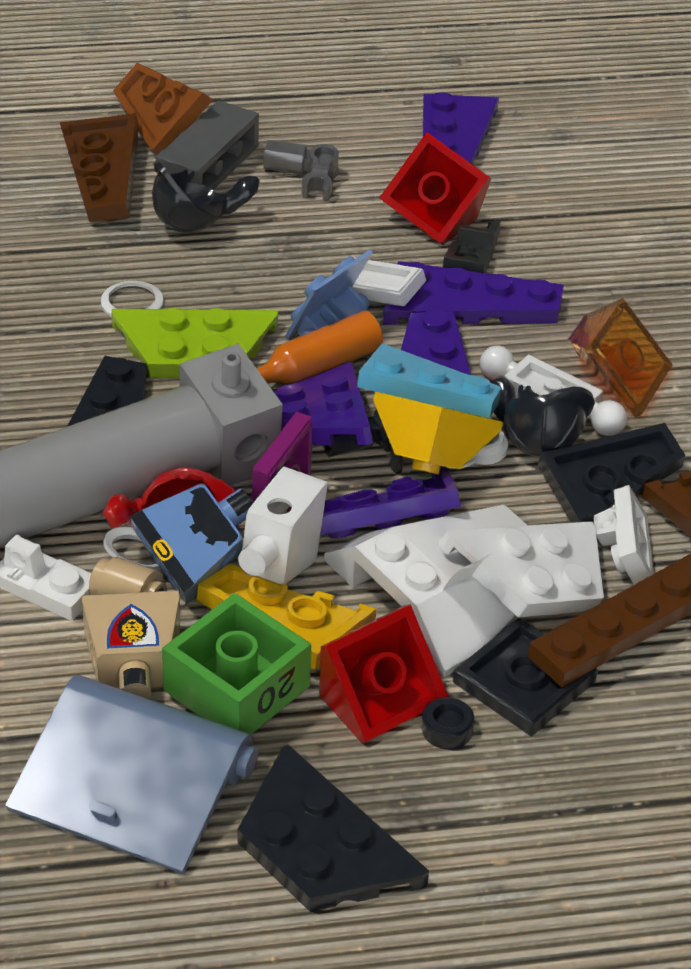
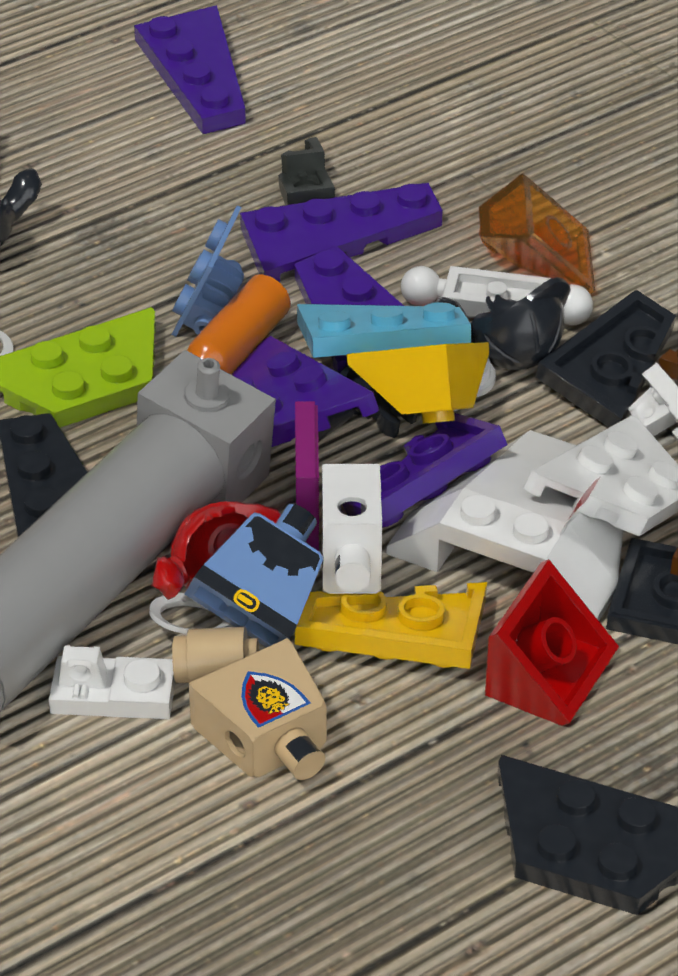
camera: 25 degrees left, 0 degrees up
door [5,674,259,875] -> none
bright green brick [162,593,311,734] -> none
flat silver bar [263,140,339,201] -> none
white tile [352,258,426,306] -> none
red slope [379,132,491,245] -> none
black tile [421,697,475,749] -> none

